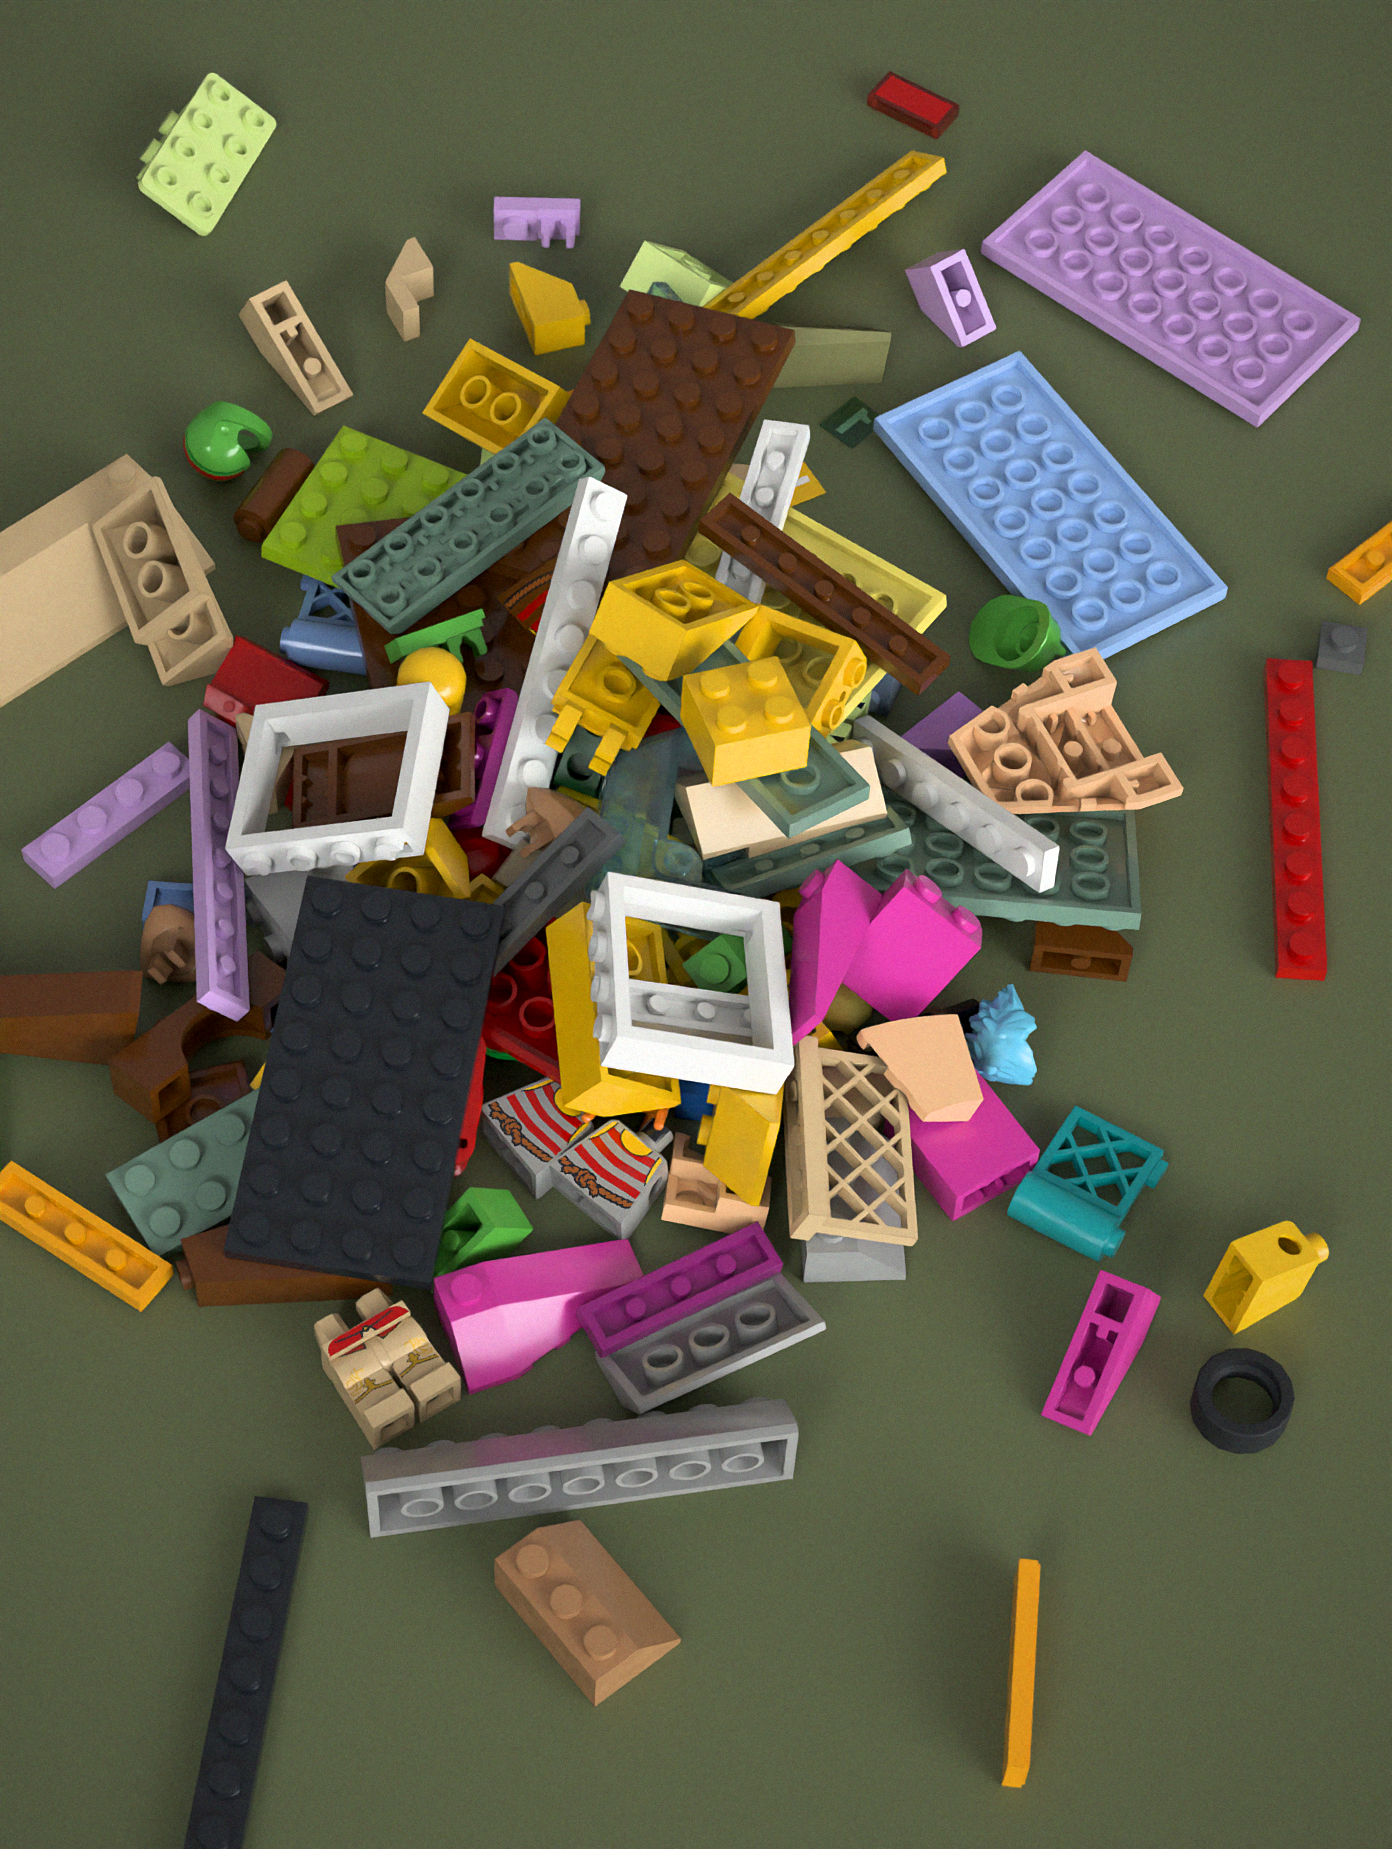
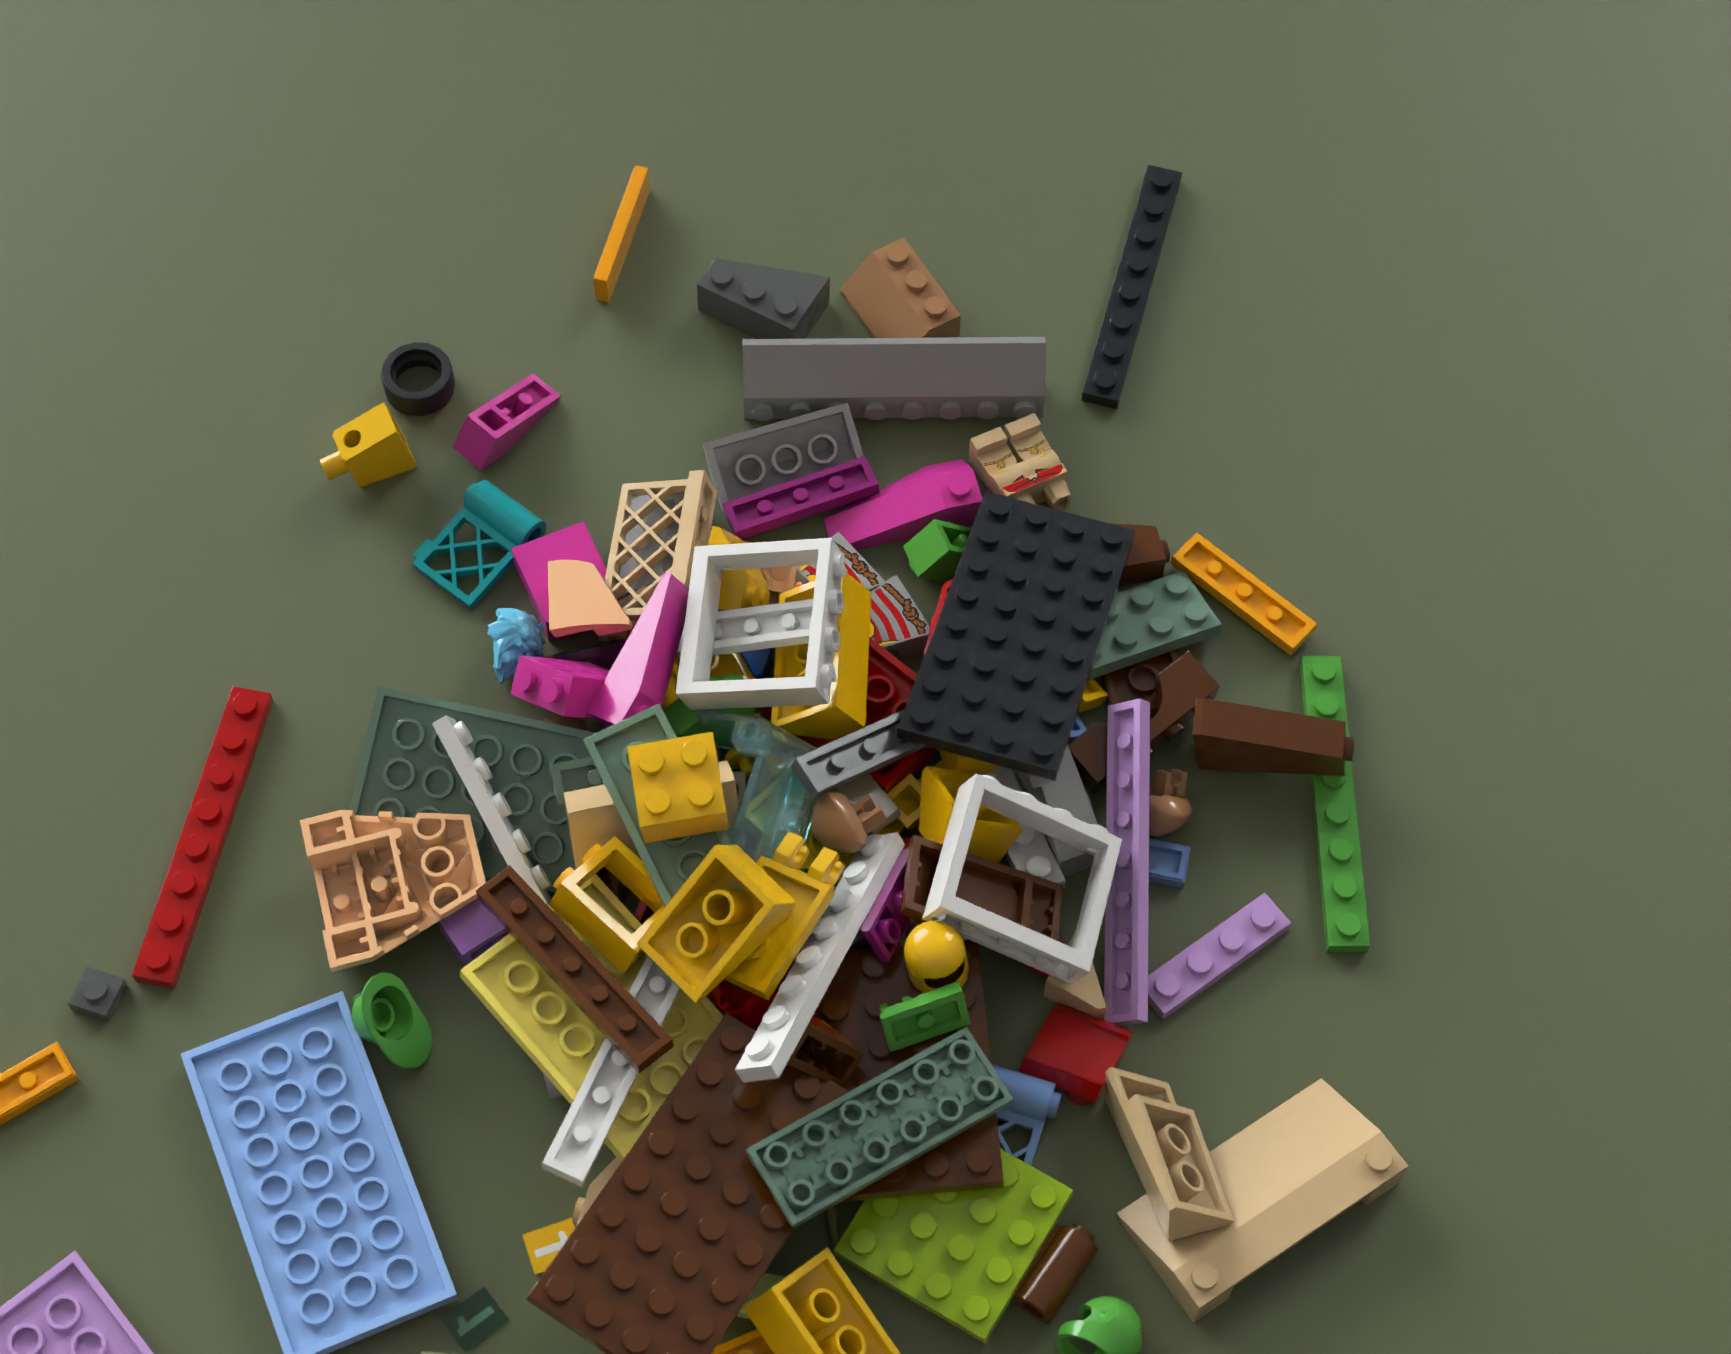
camera: 170 degrees left, 5 degrees up
none -> dark grey wedge [697,258,830,339]

